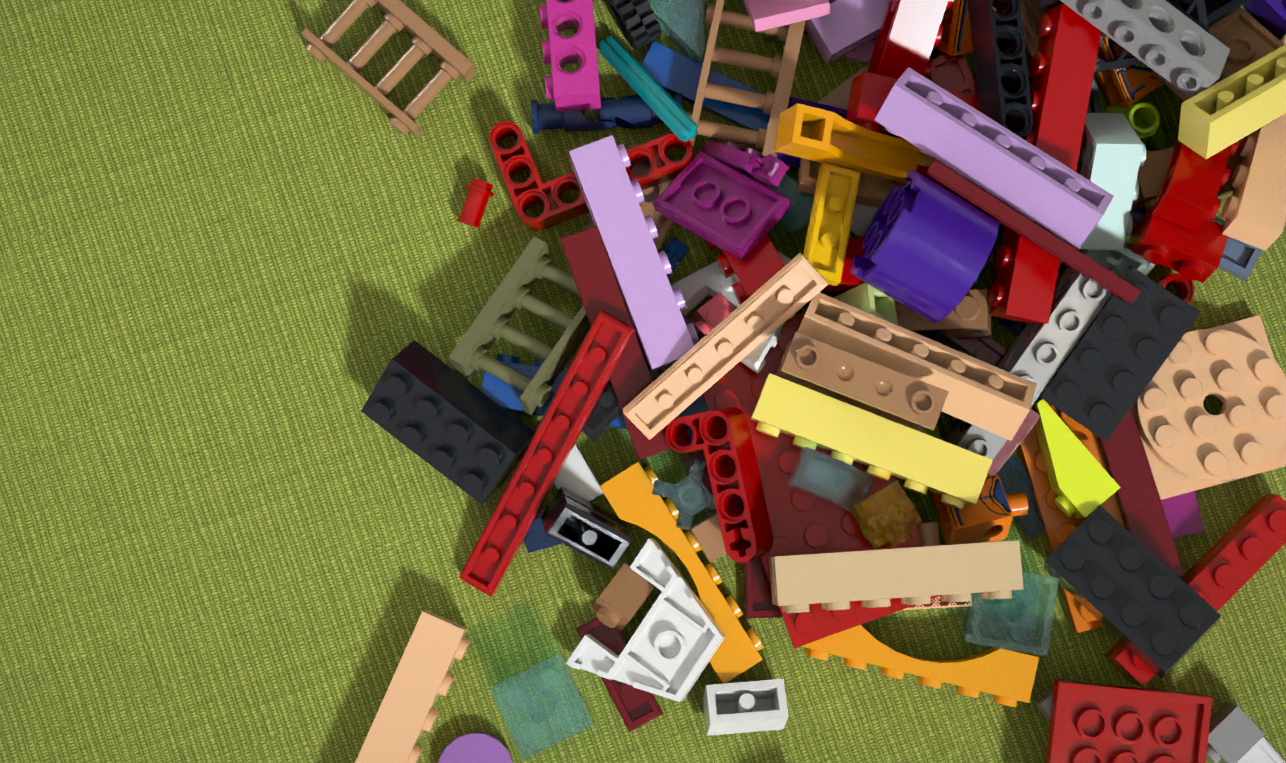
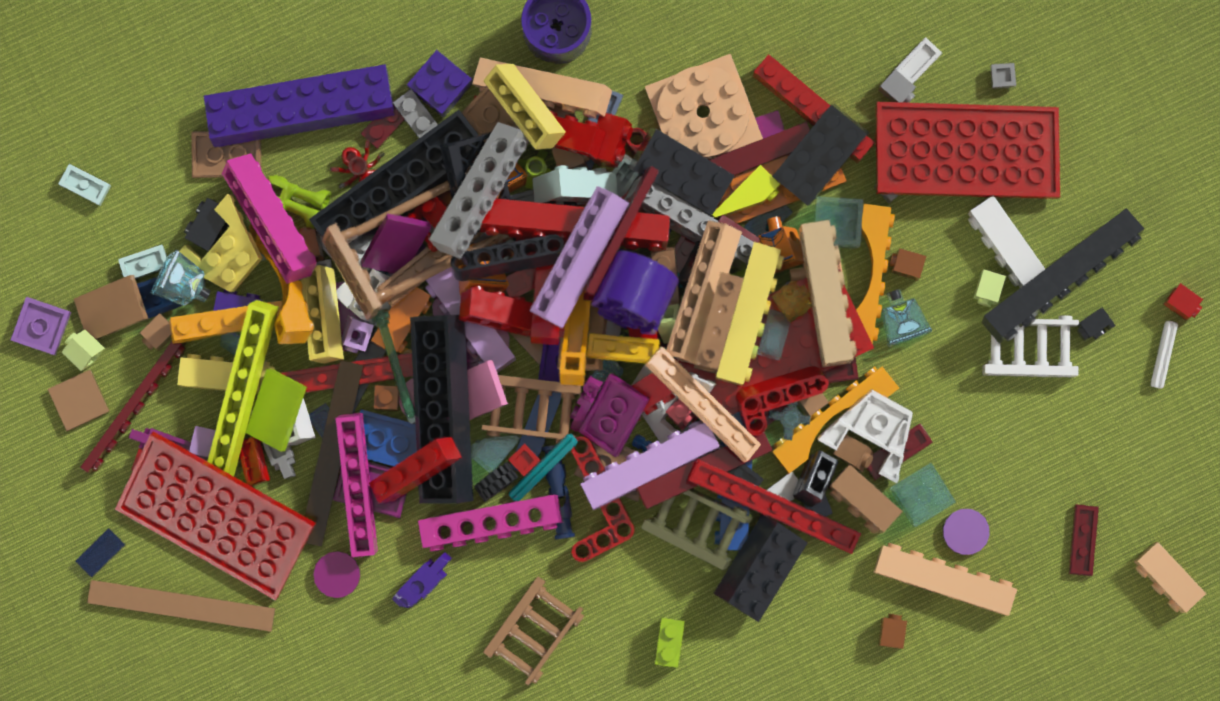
camera: 95 degrees left, 0 degrees up
red pin [457,178,495,229] -> none
white brick [703,679,789,736] -> none
none -> red plate [508,444,541,477]
none -> lime brick [655,618,685,668]
none -> medium nougat brick [828,465,903,534]
none -> dark orange brick [878,614,907,649]
none -> clear light blue torso [882,289,932,347]
none -> dark orange brick [889,248,926,281]

